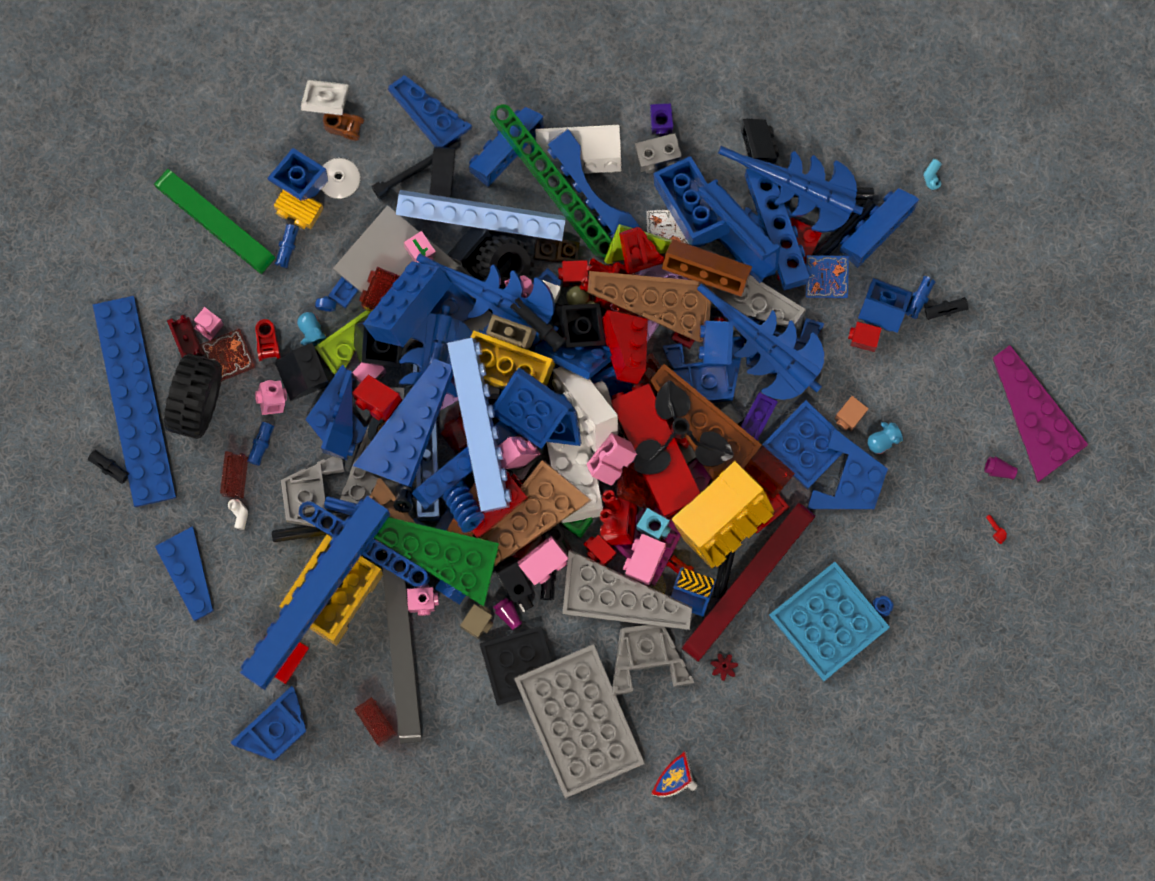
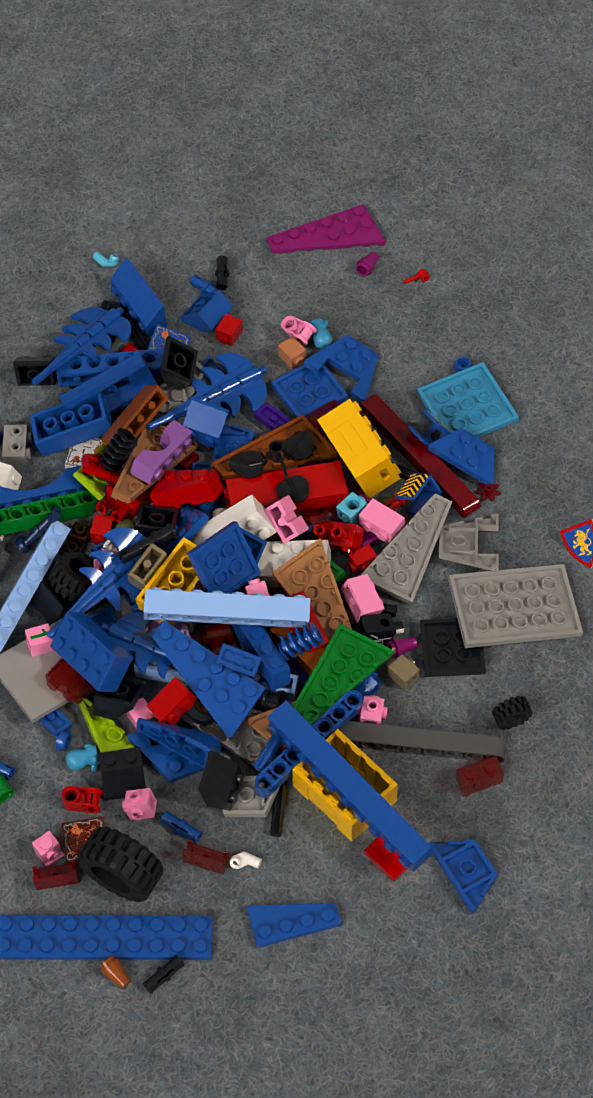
camera: 75 degrees left, 20 degrees down
none -> dark blue piece [15,506,62,554]
none -> black piece [99,428,138,472]
none -> dark orange cone [100,955,131,989]
none -> medium lavender arch [130,420,193,485]
none -> black slope [160,336,198,390]
none -> black slope [198,751,244,811]
none -> blue plate [216,643,262,678]
none -> bright pink piece [281,316,317,346]
none -> blue piece [408,409,451,446]
none -> blue wing [427,428,494,485]
none -> black tyre [492,696,533,730]

